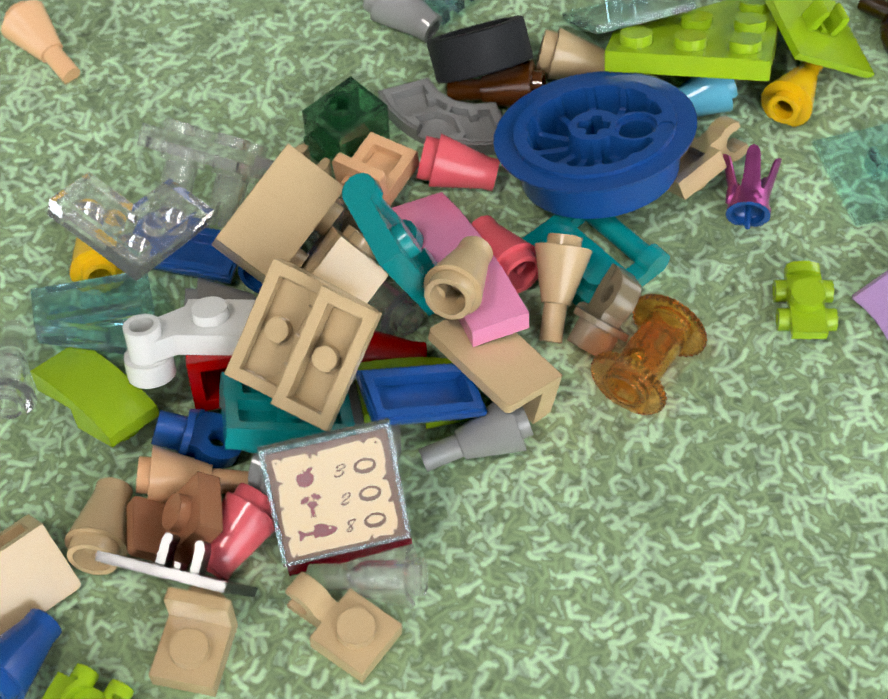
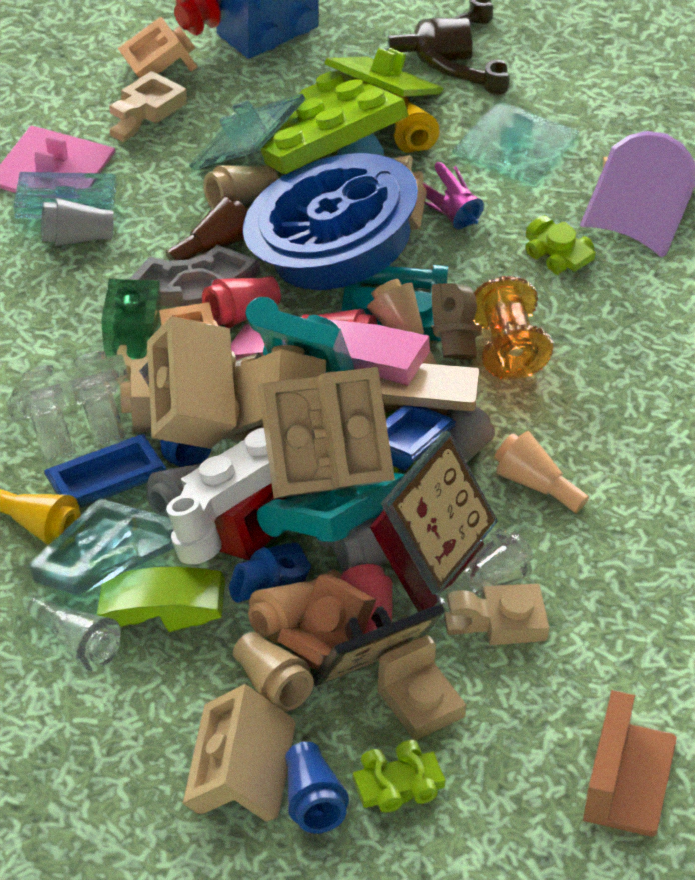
camera: 45 degrees left, 10 degrees down
clear plate [47,172,214,281] -> none
tan cone [424,236,493,320] -> none
black tyre [427,15,533,83] -> none
none -> light nougat cone [494,431,589,514]

